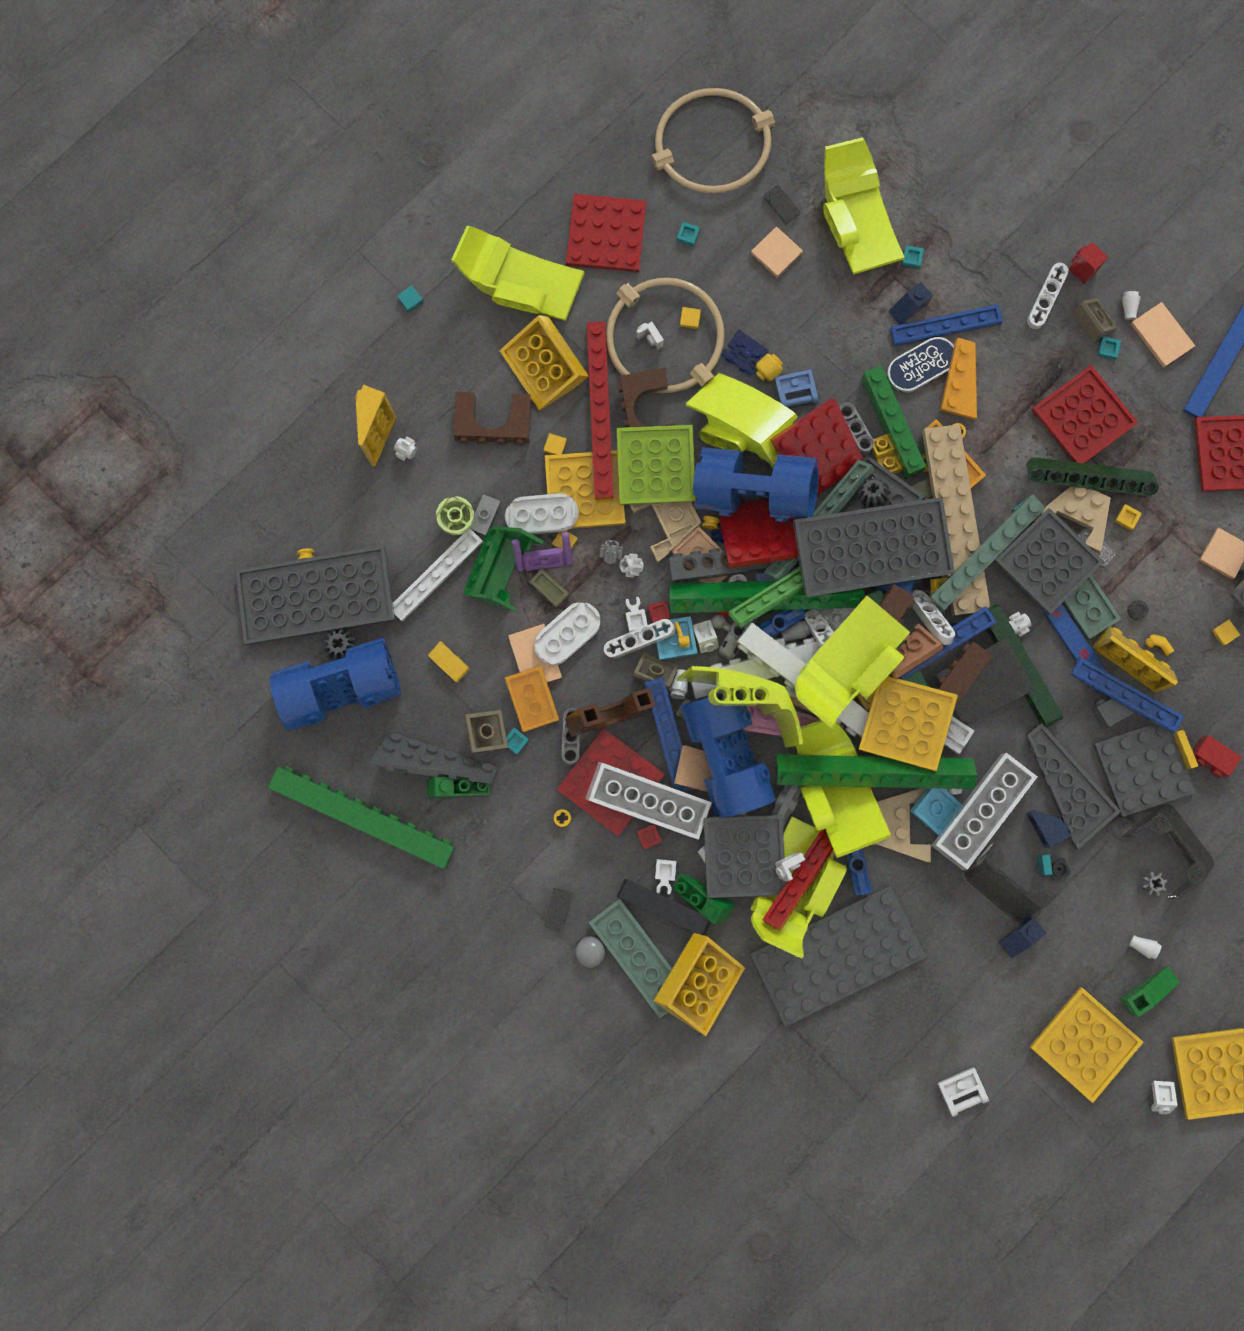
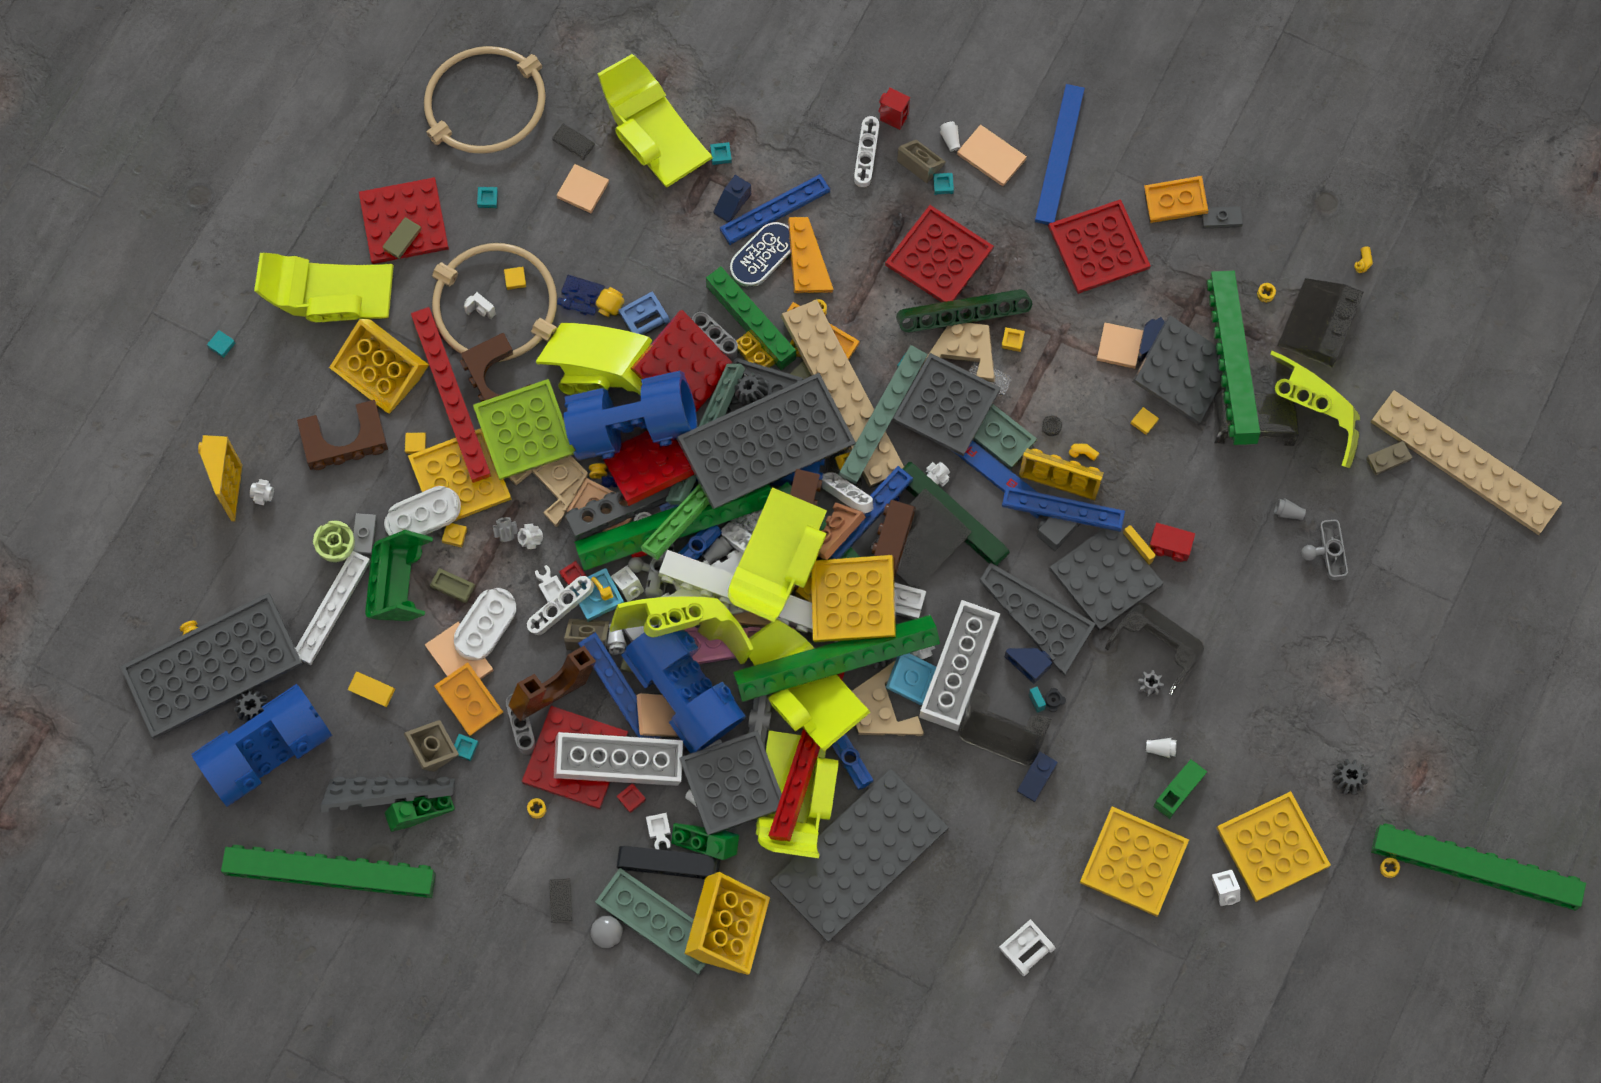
camera: 20 degrees left, 10 degrees down
medium lavender plate [512,532,573,572] -> none
white bracket [775,853,805,881] -> none
none -> olive tile [382,217,422,259]

